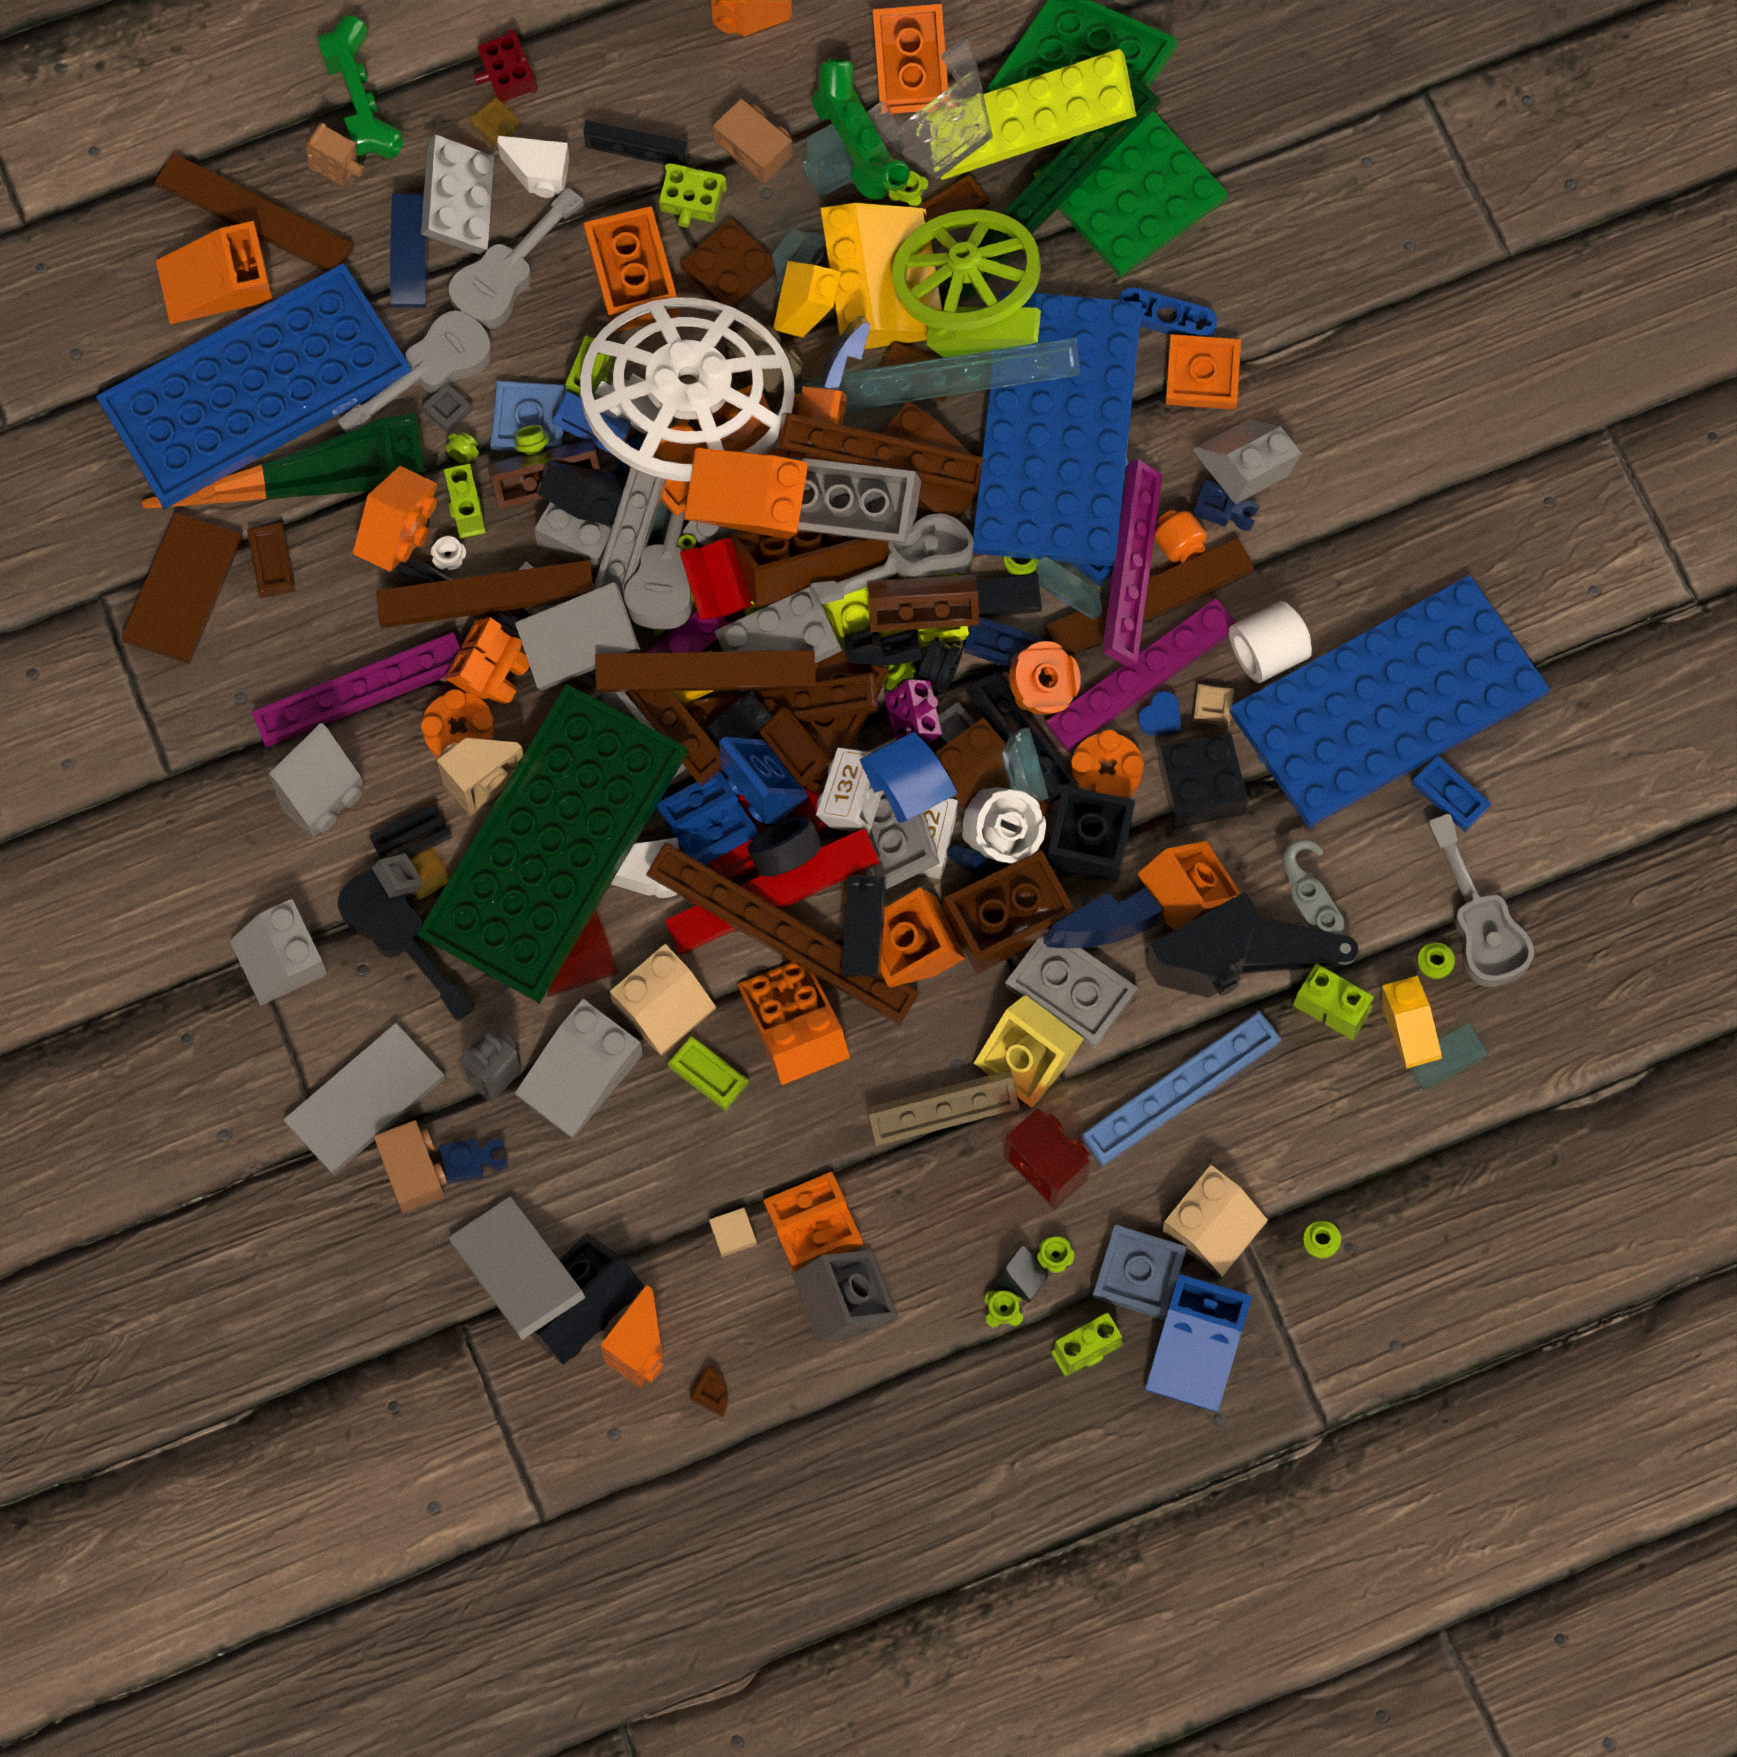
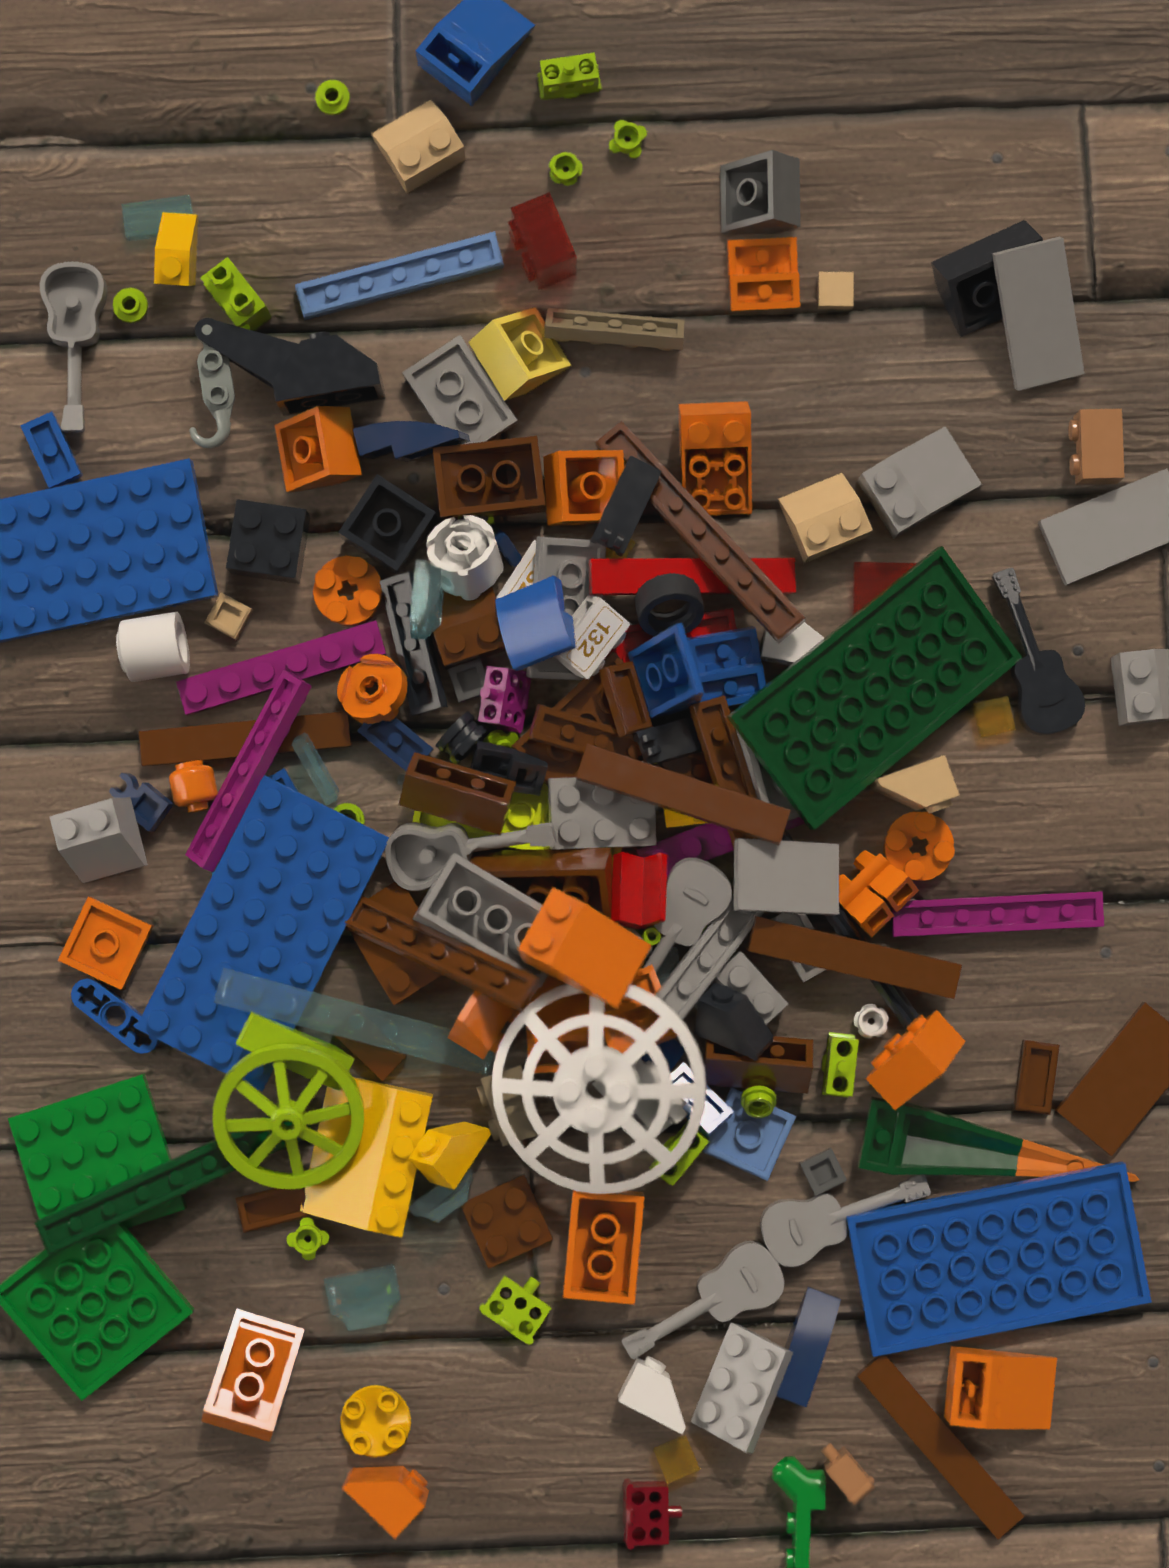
camera: 165 degrees left, 15 degrees up
light grey slope [269,723,364,838] -> none
black tile [369,804,452,859] -> none
dark grey tile [372,853,423,898] -> none
dark blue plate [440,1139,508,1185] -> none
lime plate [445,432,479,465] -> none
dark grey brick [458,1027,521,1104] -> none
black tile [583,120,689,167] -> none
orange slope [600,1285,664,1388] -> none
lime tile [668,1036,749,1111] -> none
reddish brown tile [690,1365,728,1418] -> none
medium nougat brick [712,98,793,184] -> none
green plate [811,59,910,200] -> none
slope [820,316,870,390] -> none
clear wing [867,37,993,180] -> none
neon yellow plate [926,49,1136,180] -> none
black tile [976,574,1042,618] -> none
slope [998,1245,1049,1303] -> none
sand blue plate [1093,1225,1187,1320] -> none
blue tile [1138,691,1181,736] -> none
none -> yellow dish [341,1385,411,1457]

